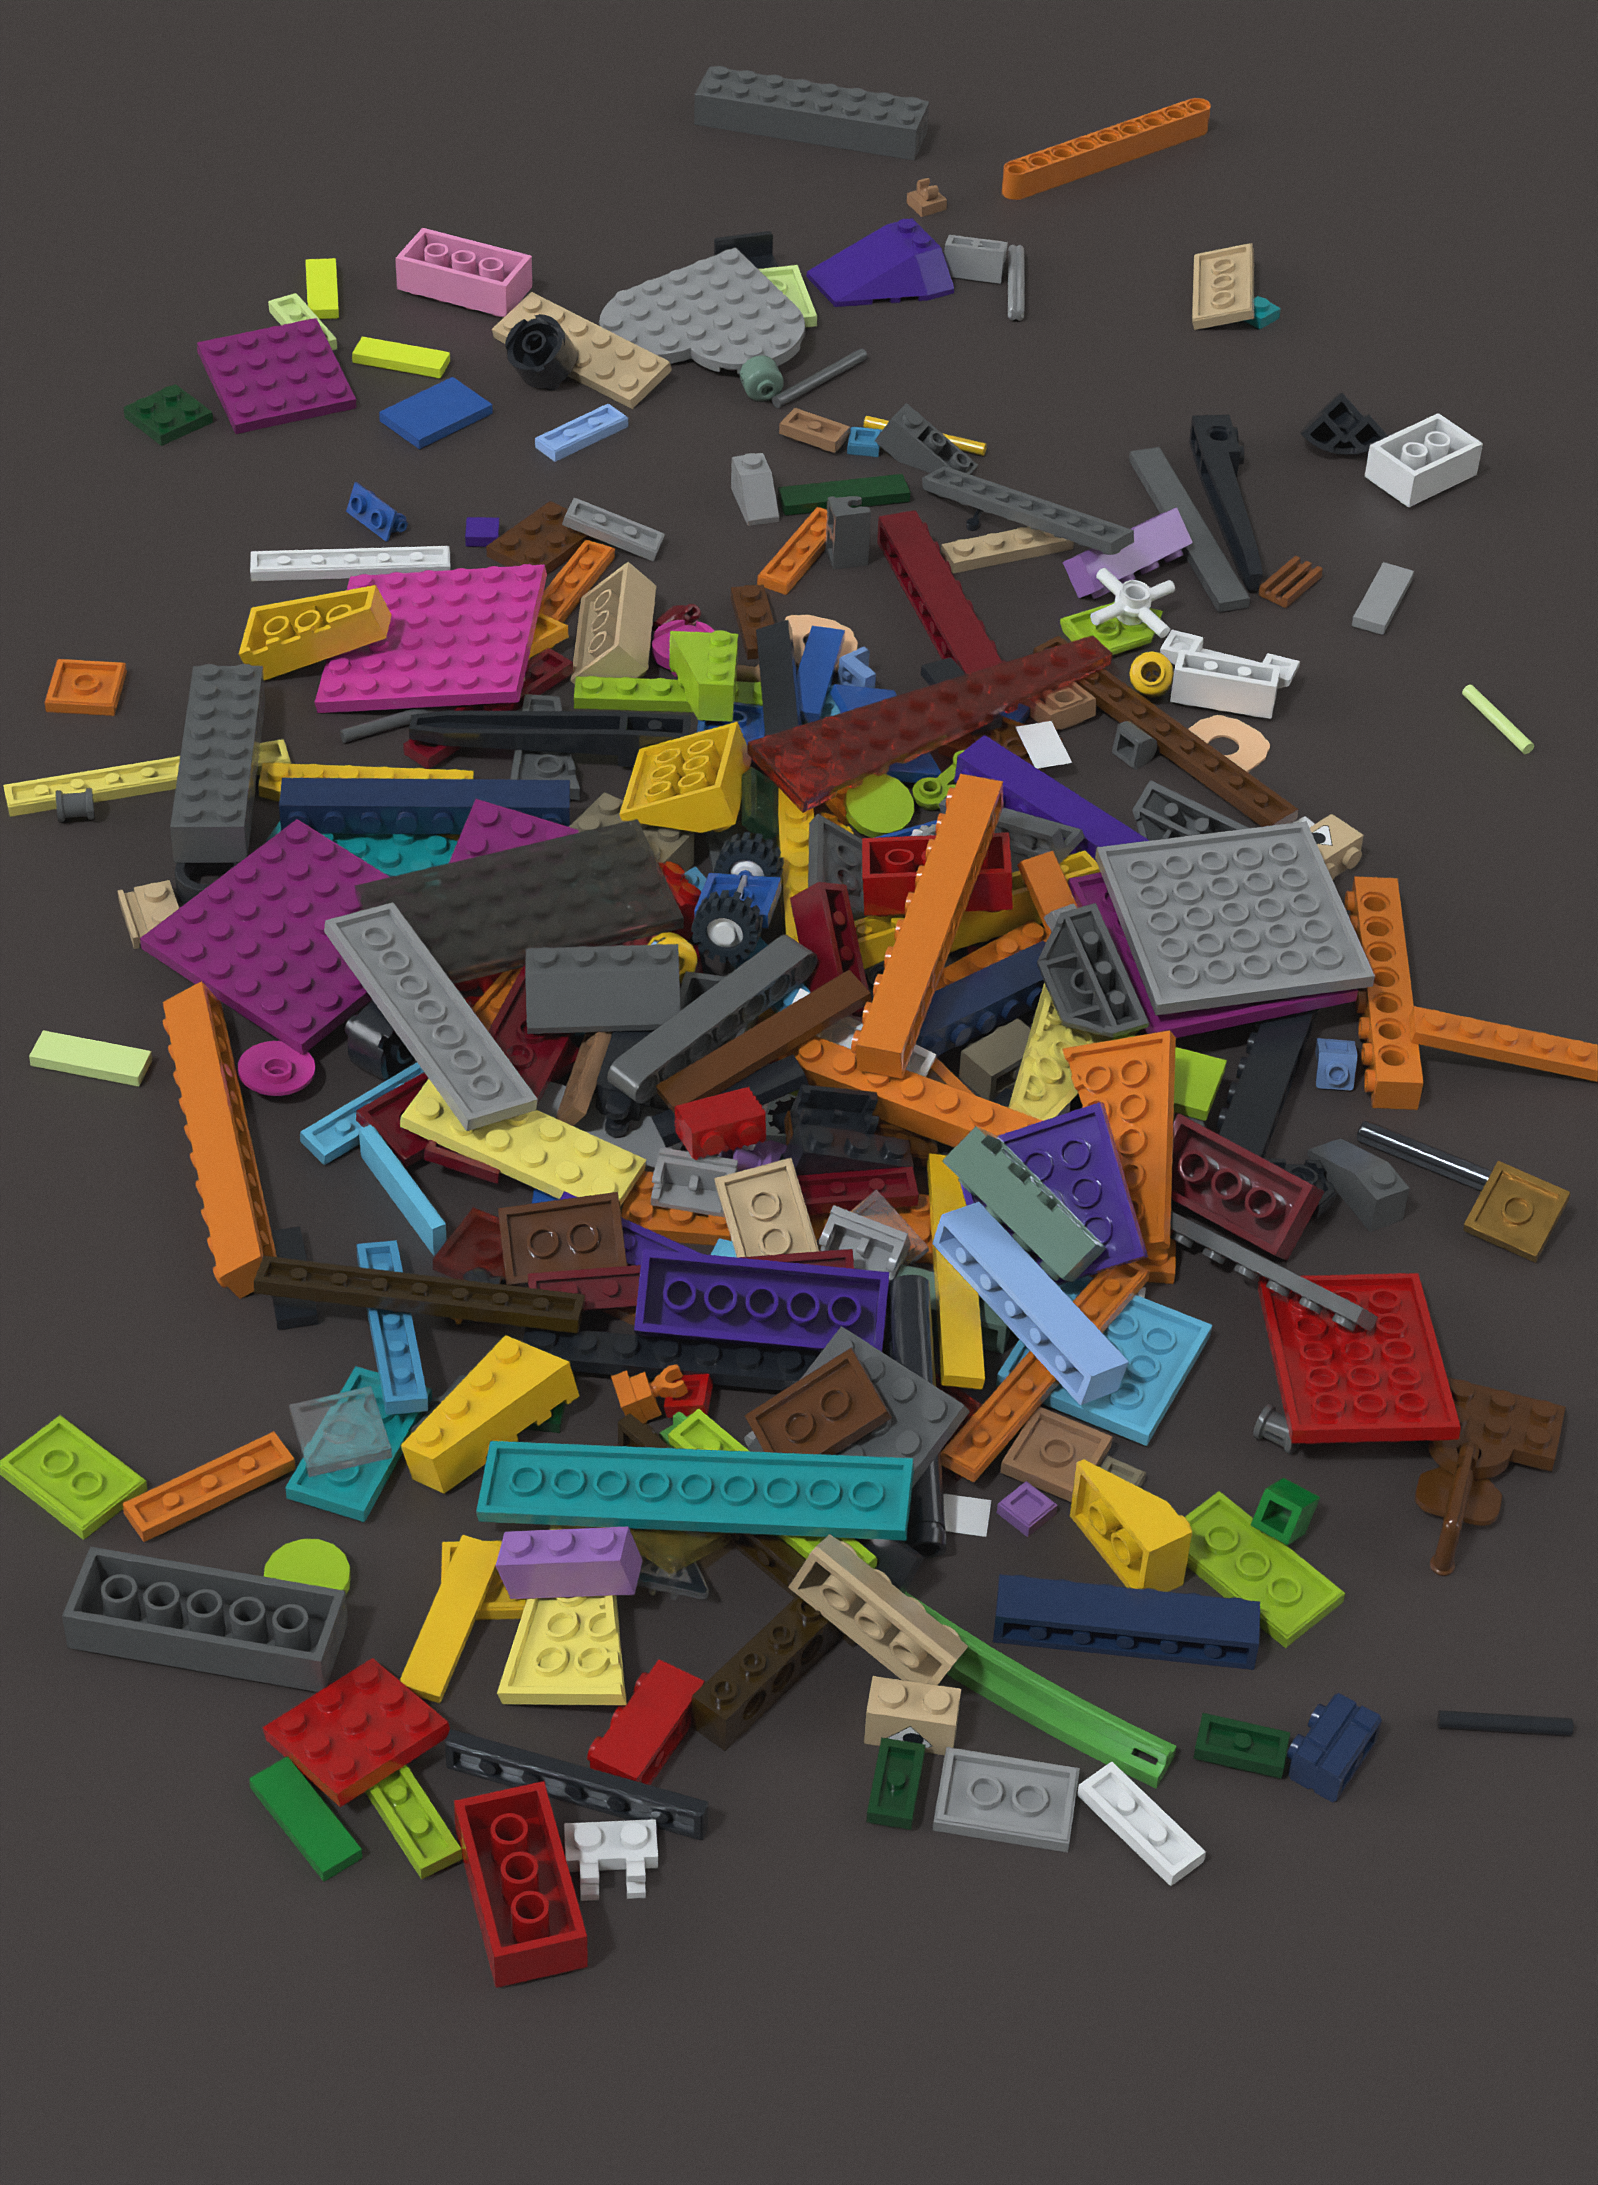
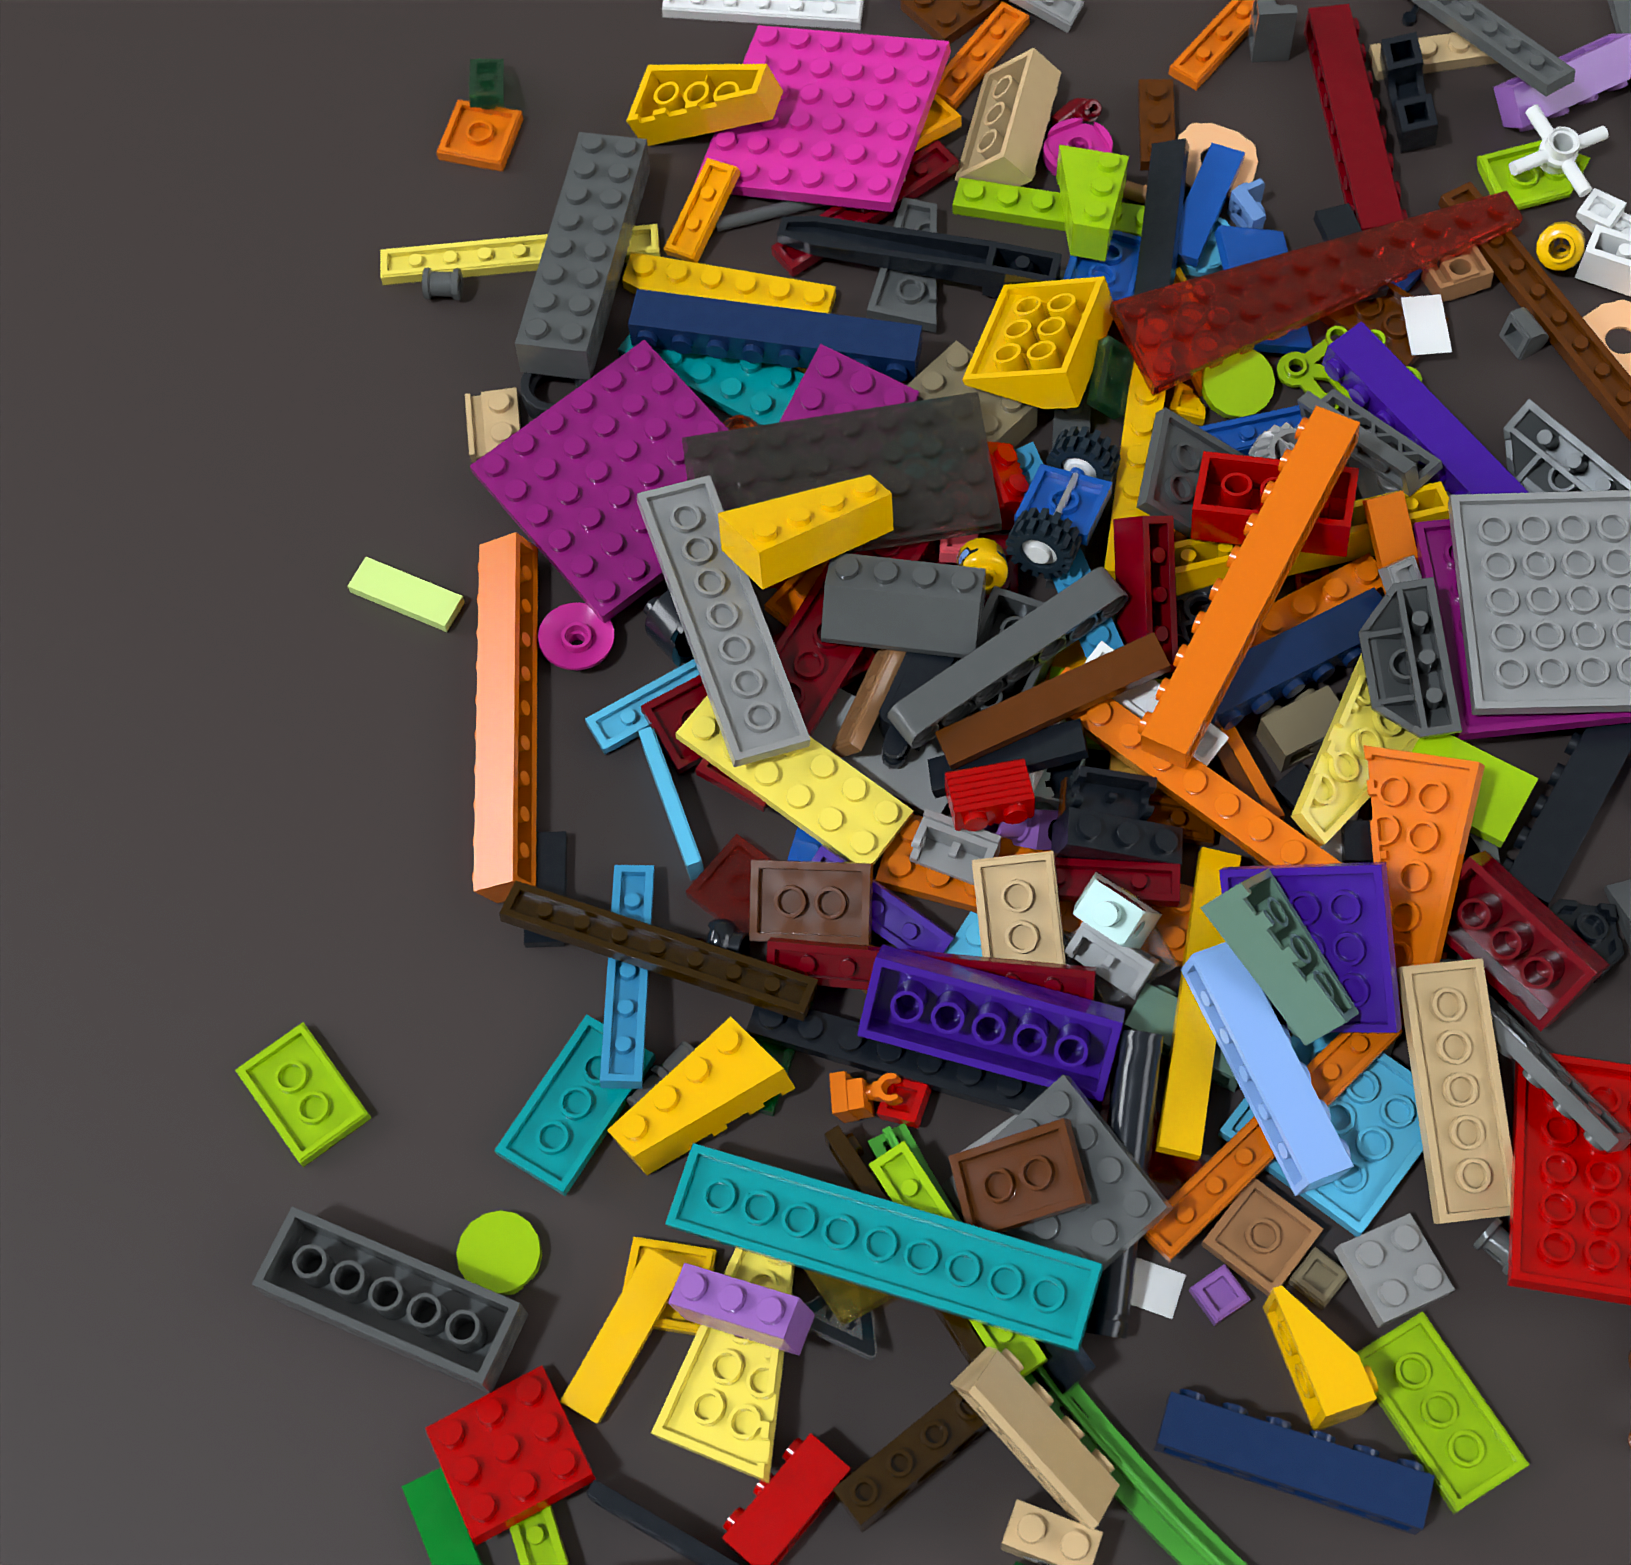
camera: 20 degrees right, 20 degrees up
orange plate [122,1431,296,1542] -> none
clear tile [289,1386,392,1477] -> none
green brick [1250,1478,1320,1545] -> none
none -> clear green plate [469,59,505,110]
none -> light orange tile [663,158,741,263]
none -> yellow wedge [718,475,894,590]
none -> light aqua torso [1073,871,1162,949]
none -> light grey plate [1334,1213,1455,1328]
none -> black arch [1380,32,1438,153]
none -> tan plate [1396,958,1513,1224]

